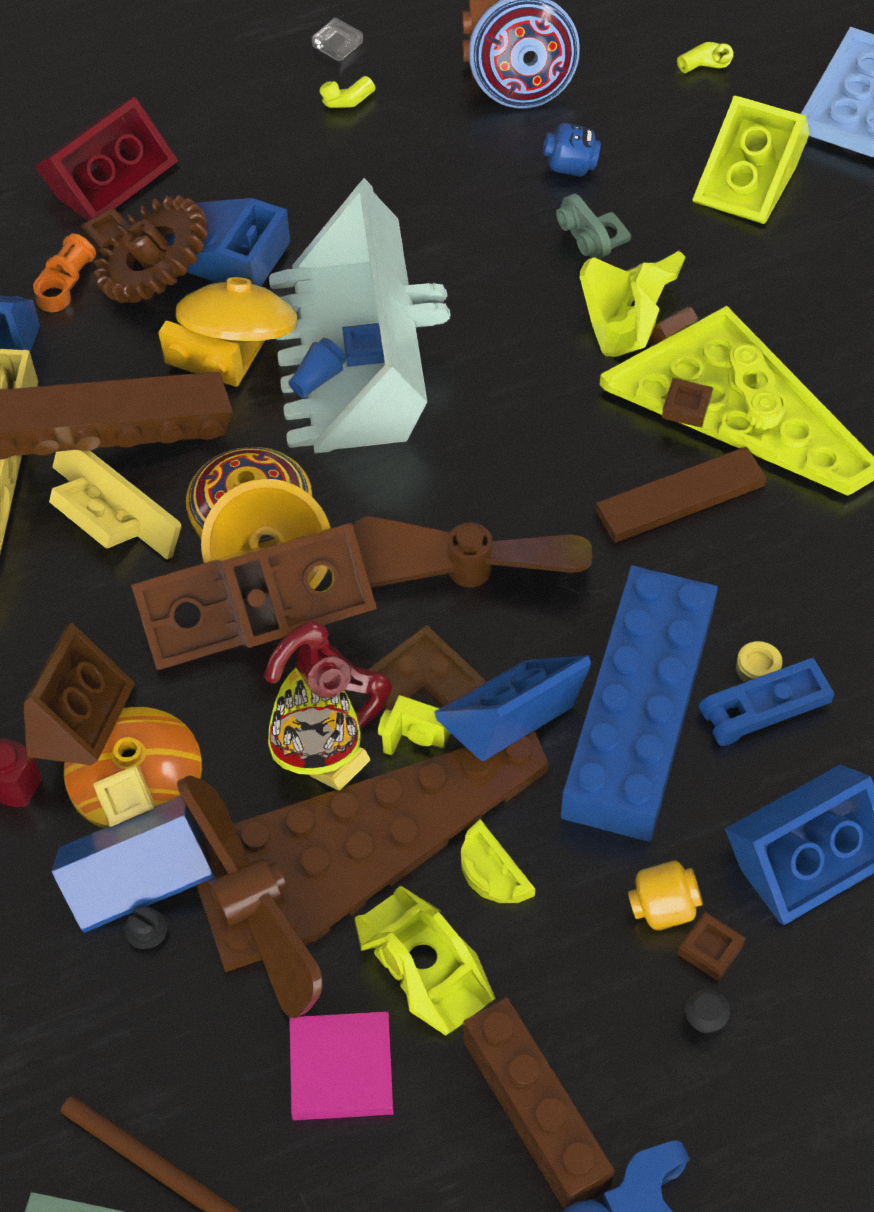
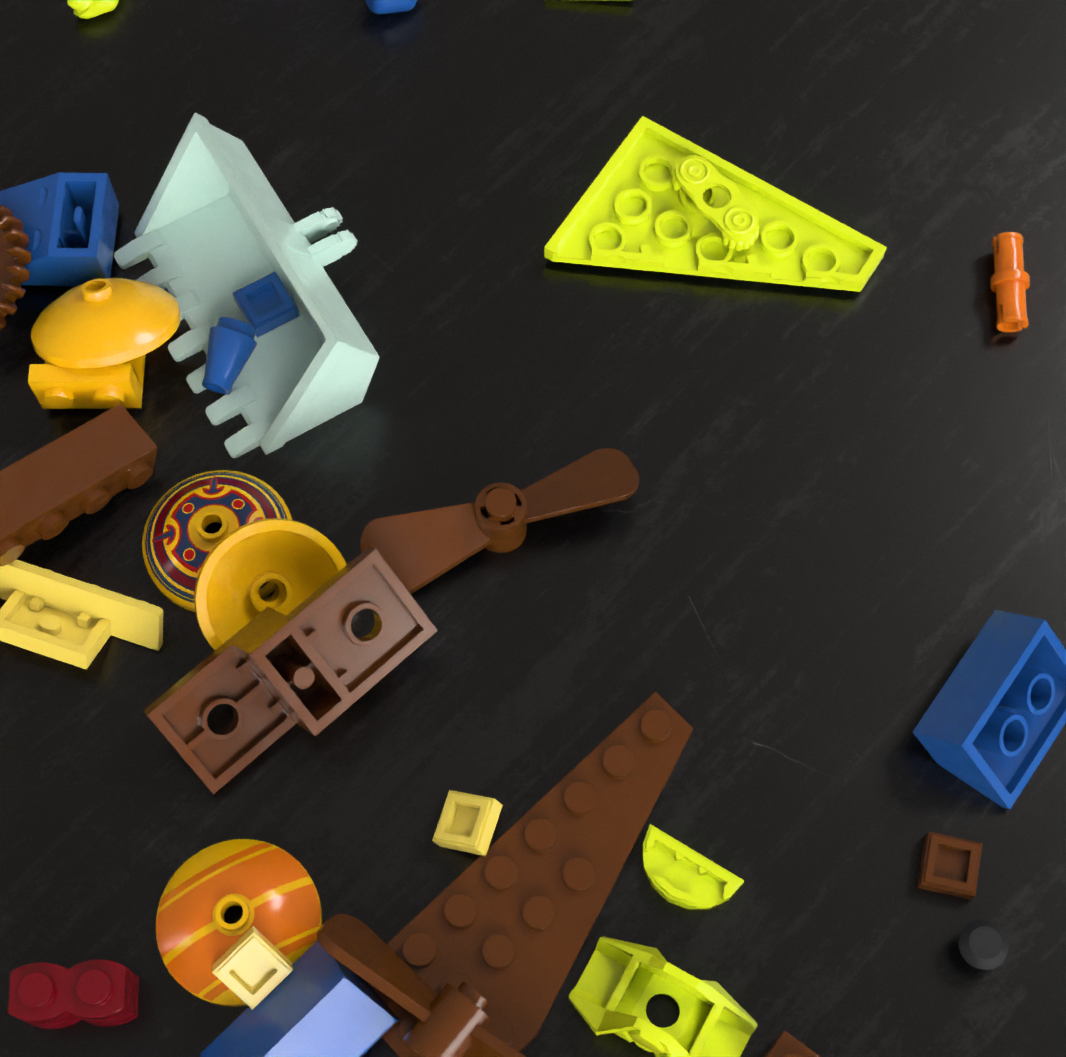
camera: 25 degrees left, 10 degrees up
reddish brown slope [24,622,135,765] -> none
dark red piece [264,620,392,729] -> none
shield [268,668,361,775] -> none
clear orange tile [368,625,486,710] -> none
neon yellow bracket [378,695,451,756] -> none
blue slope [434,655,591,762] -> none
sand green bracket [556,194,631,259] -> none
blue brick [561,565,718,842] -> none
neon yellow piece [580,251,685,357] -> none
reddish brown tile [596,447,767,543] -> none
yellow head [628,861,703,930] -> none
reddish brown tile [648,307,698,347] -> none
reddish brown tile [662,378,713,428] -> none
blue plate [699,658,834,746] -> none
light yellow tile [736,641,782,683] -> none

